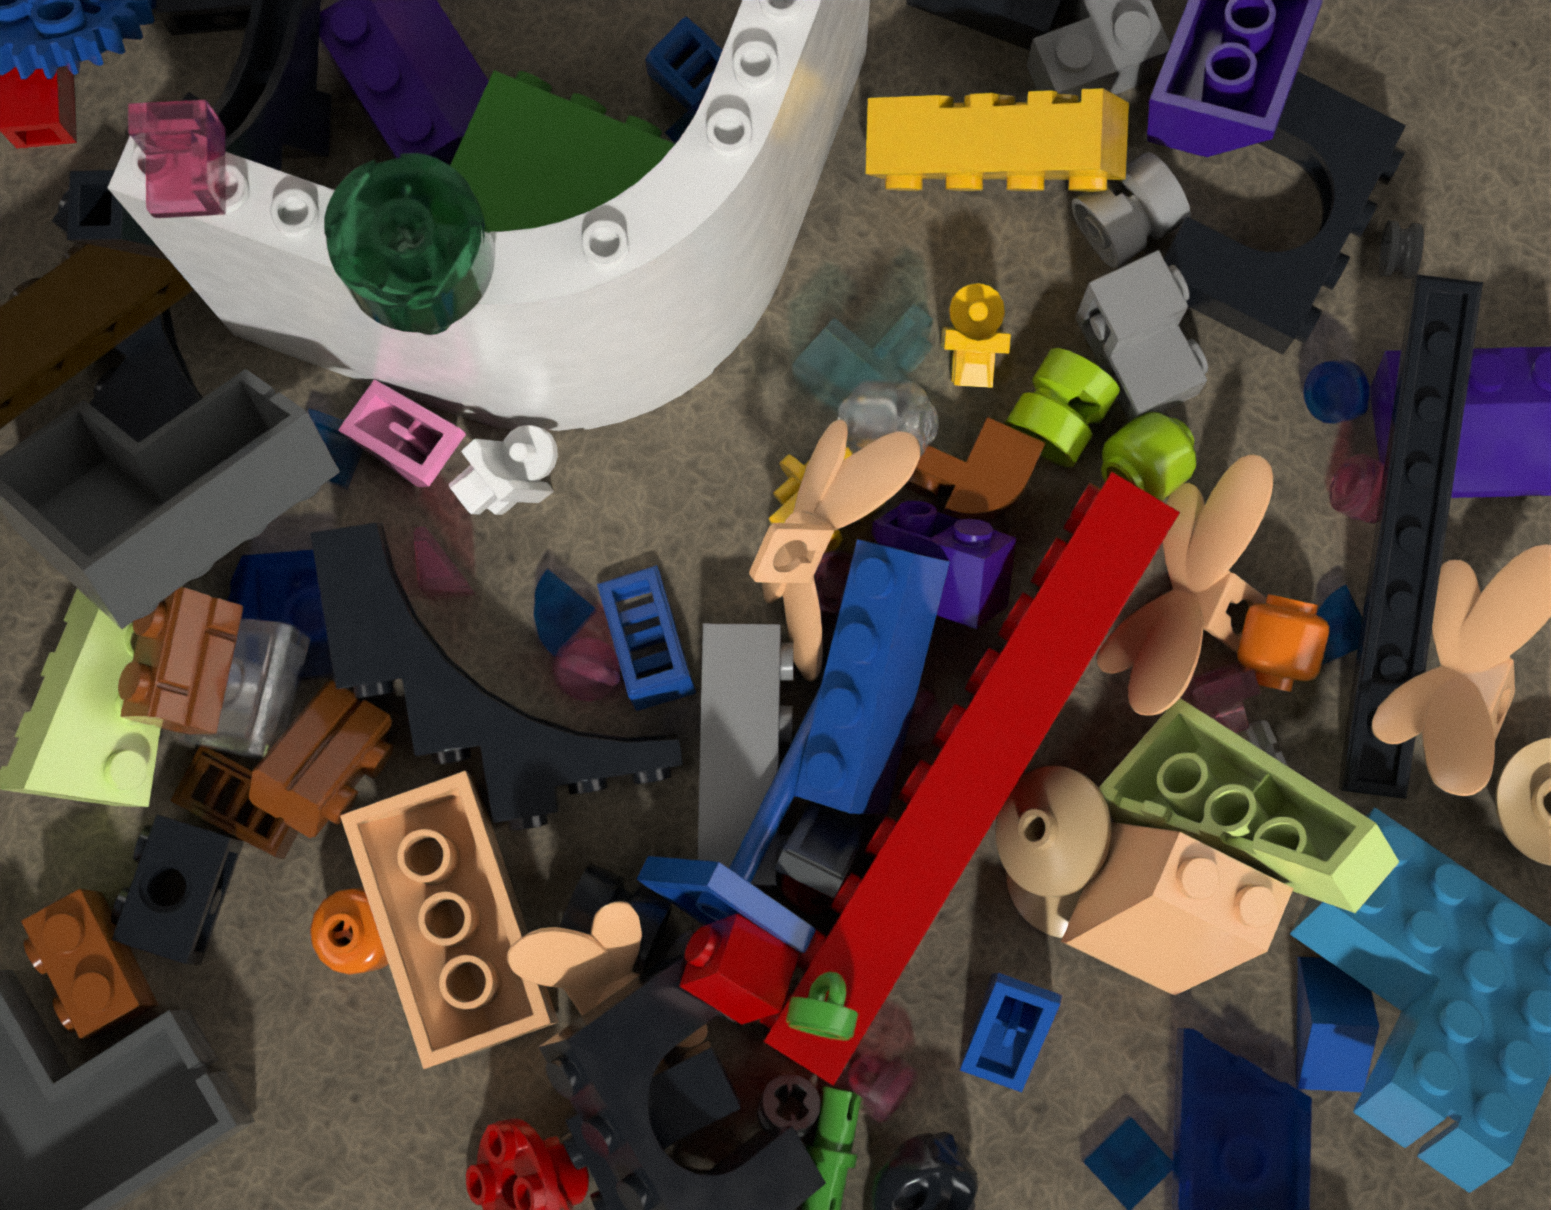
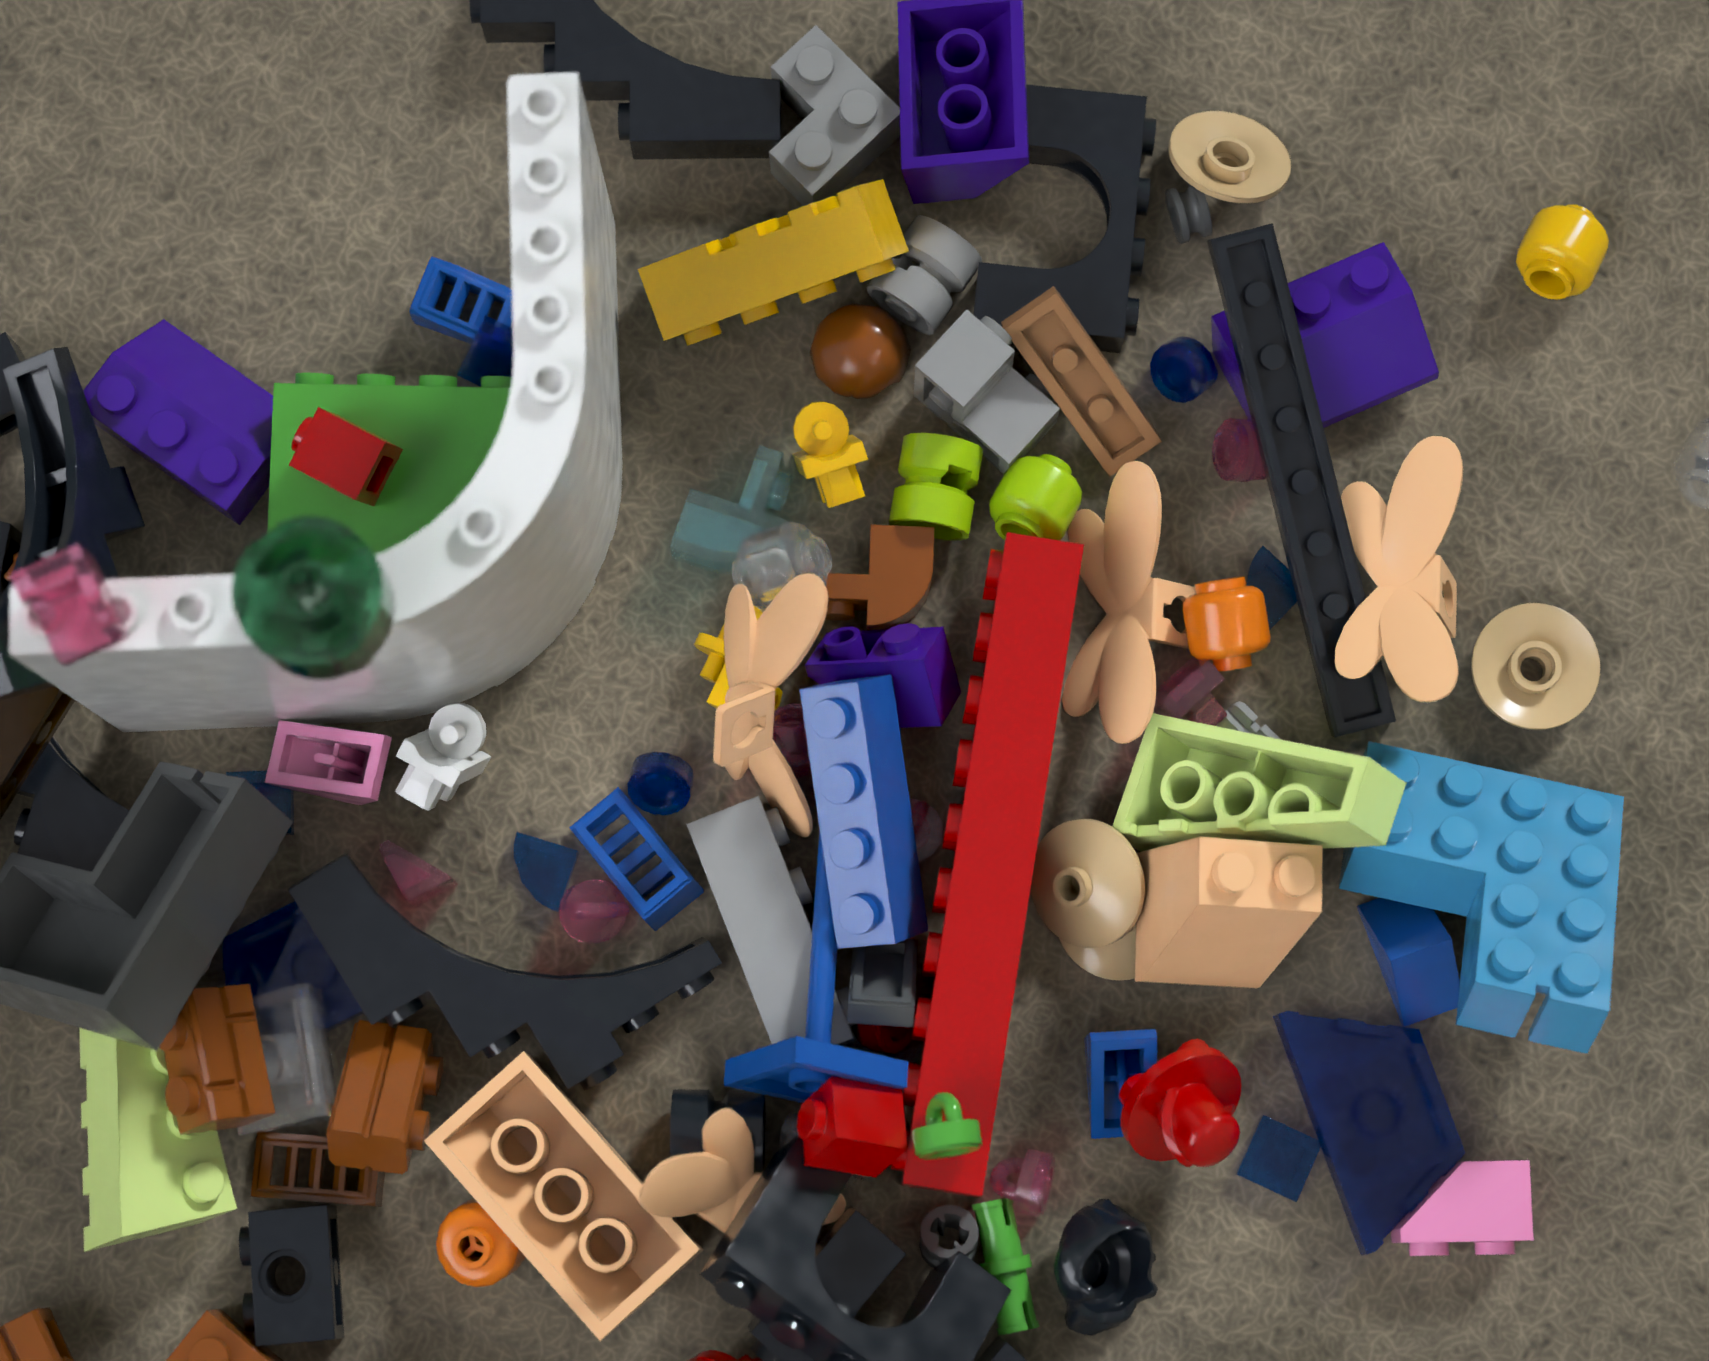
camera: 25 degrees left, 0 degrees up
none -> red brick [289,407,403,506]
none -> clear blue tile [627,752,694,815]
none -> dark orange hair [810,303,911,399]
none -> medium nougat plate [1001,286,1162,477]
none -> red plate [1118,1039,1242,1167]
none -> tan dish [1168,111,1291,203]

